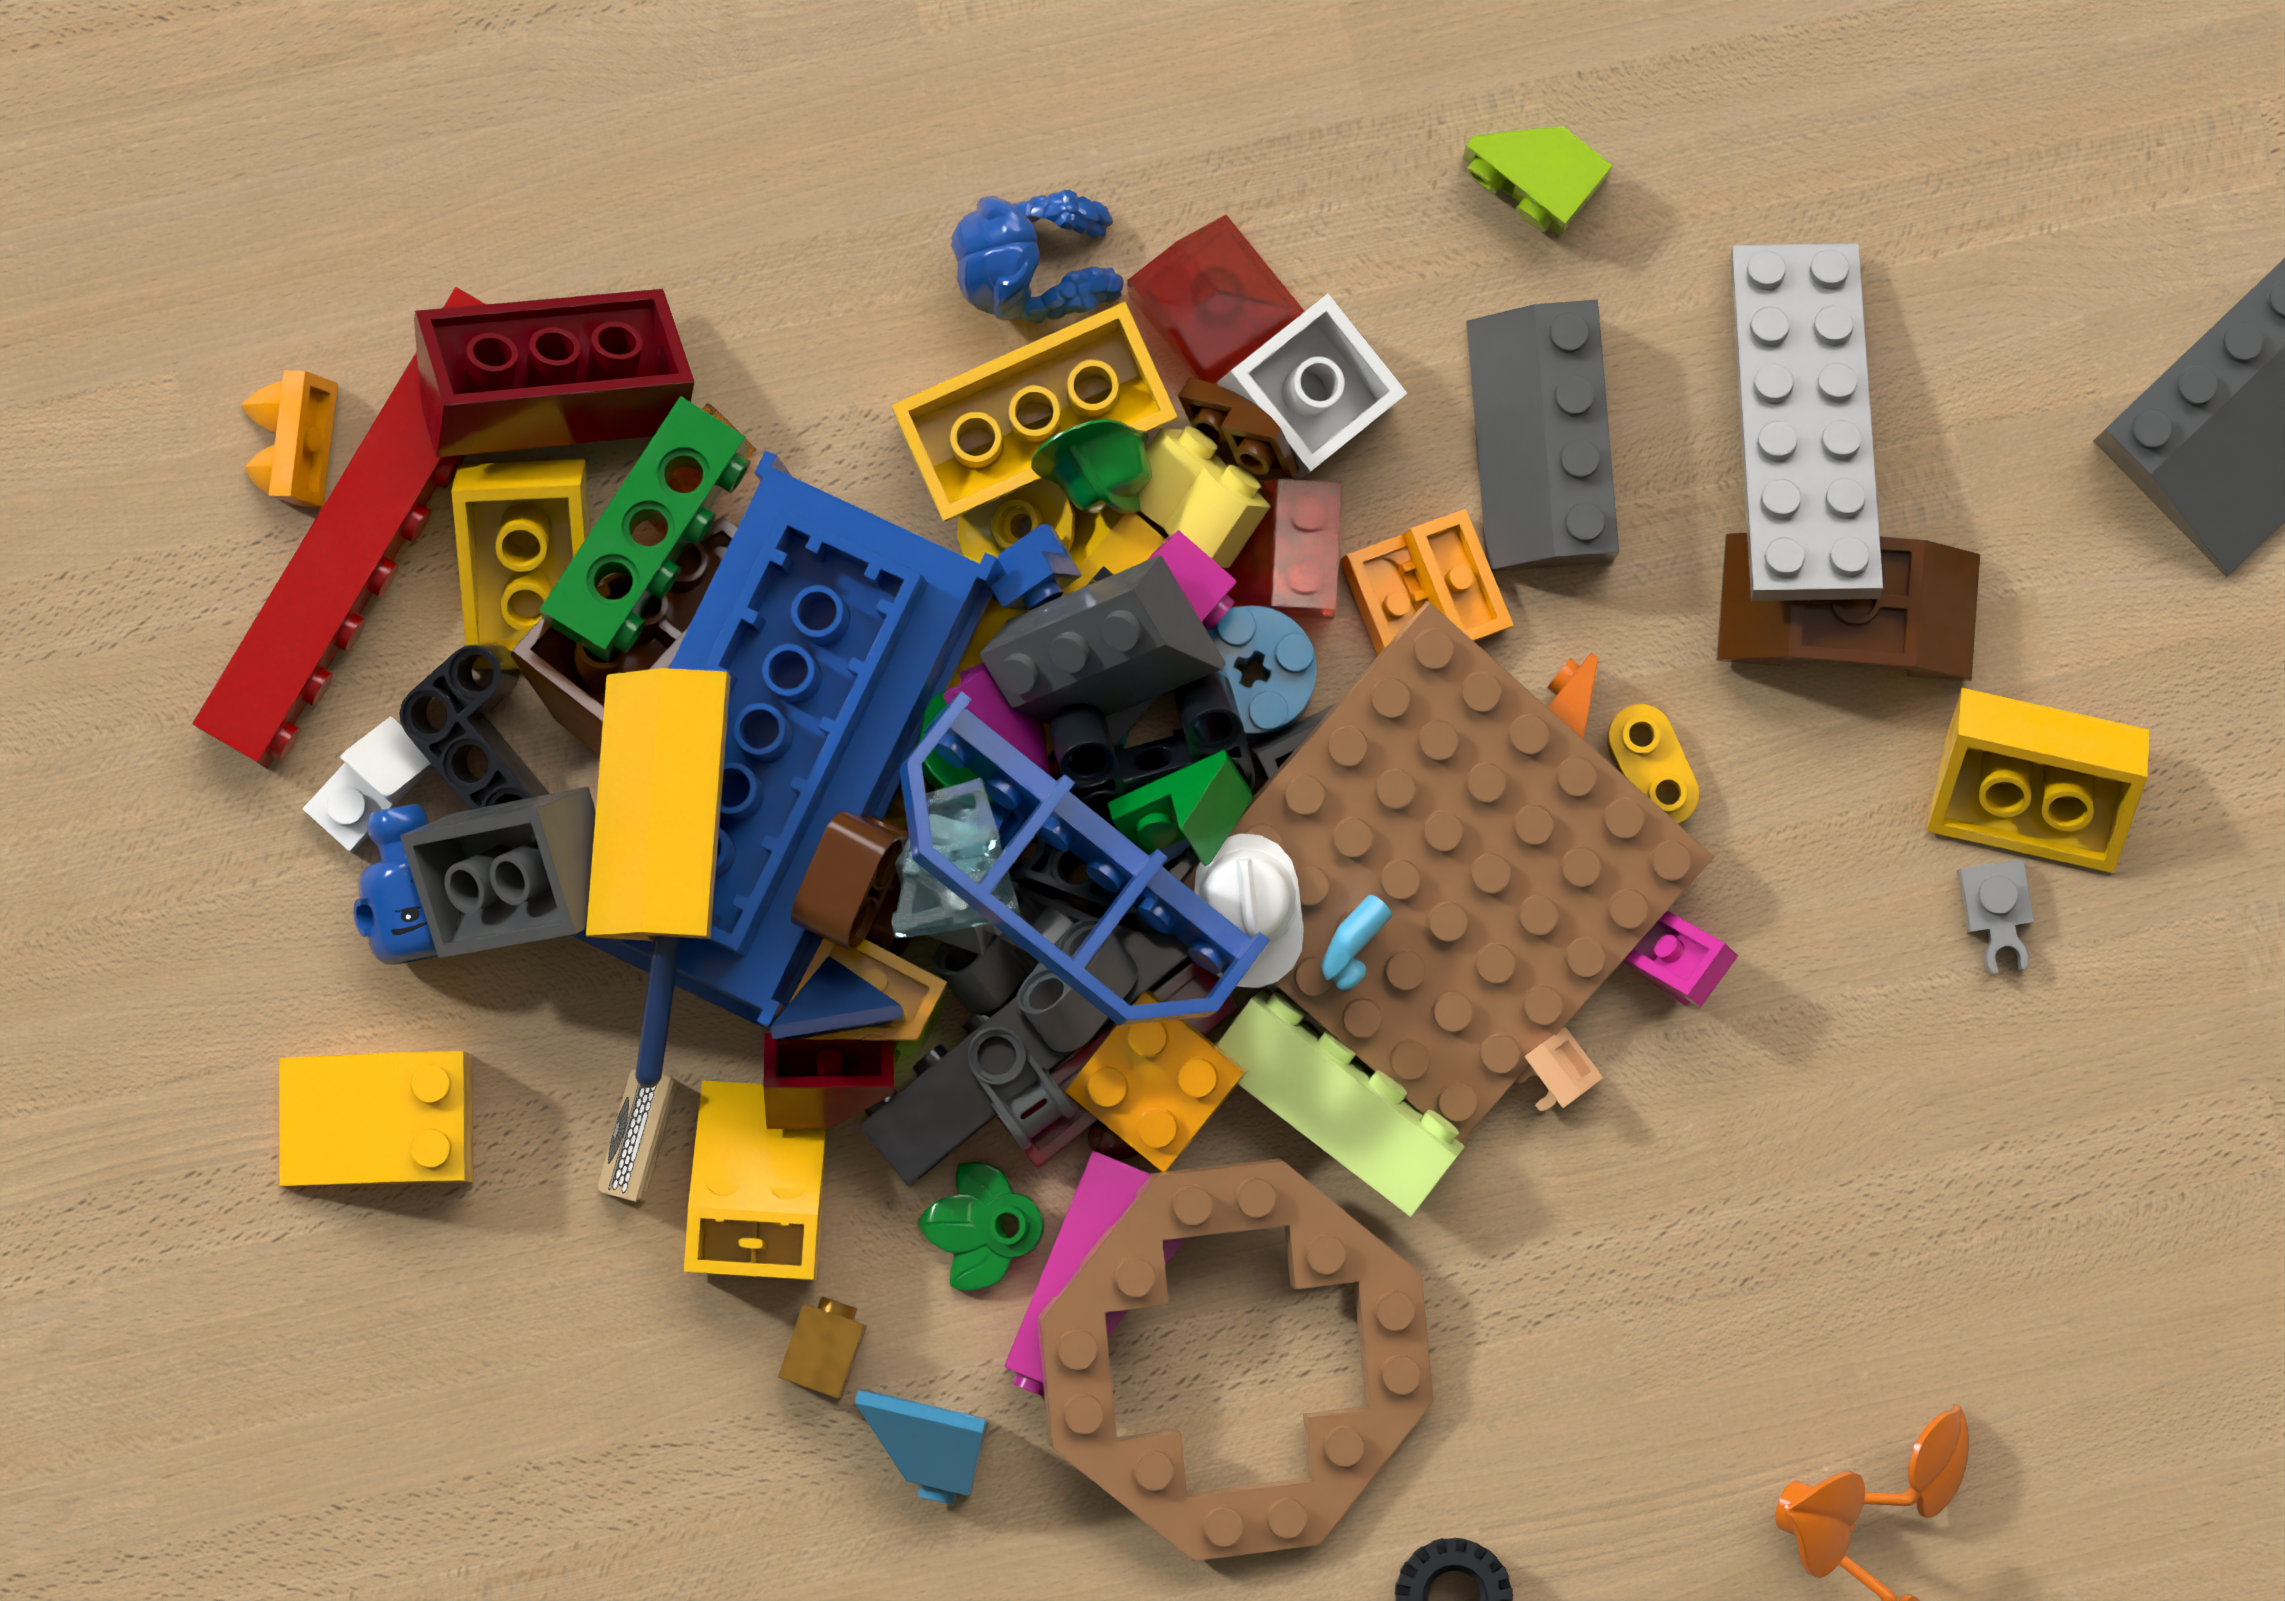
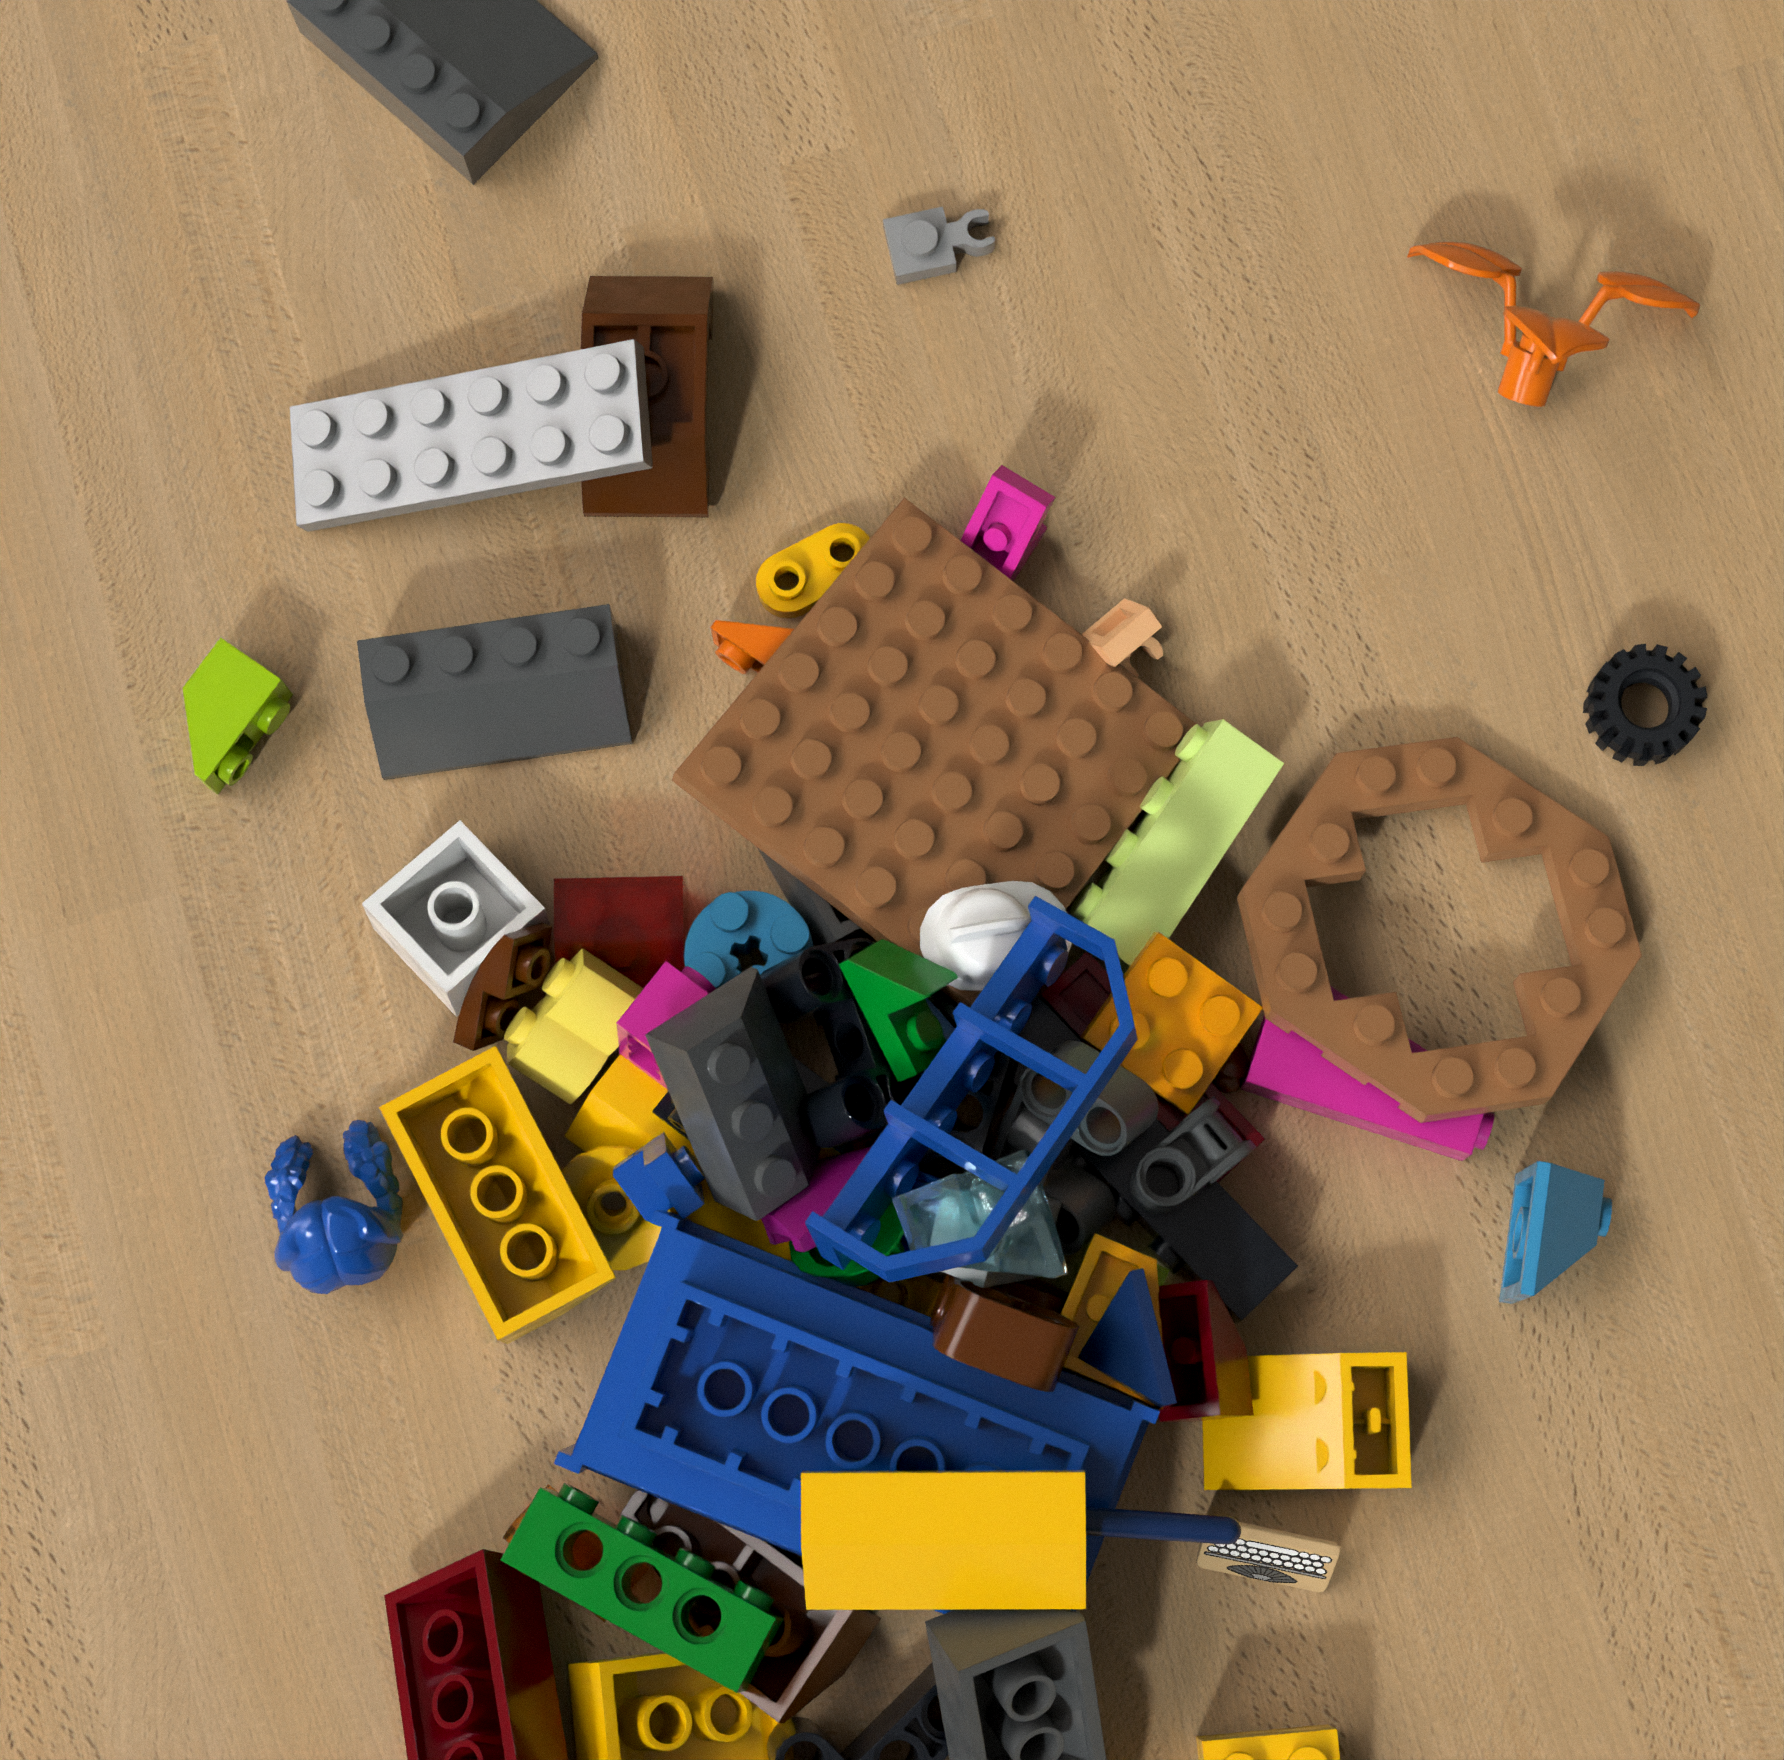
camera: 90 degrees left, 5 degrees down
pearl gold brick [777,1296,867,1399] -> none
green plate [918,1162,1045,1291] -> none
green piece [1031,419,1152,514] -> none
clear red slope [1127,214,1305,384] -> none
medium azure arm [1321,895,1392,991] -> none
light orange slope [1339,509,1514,655] -> none
yellow slope [1927,688,2149,873] -> none

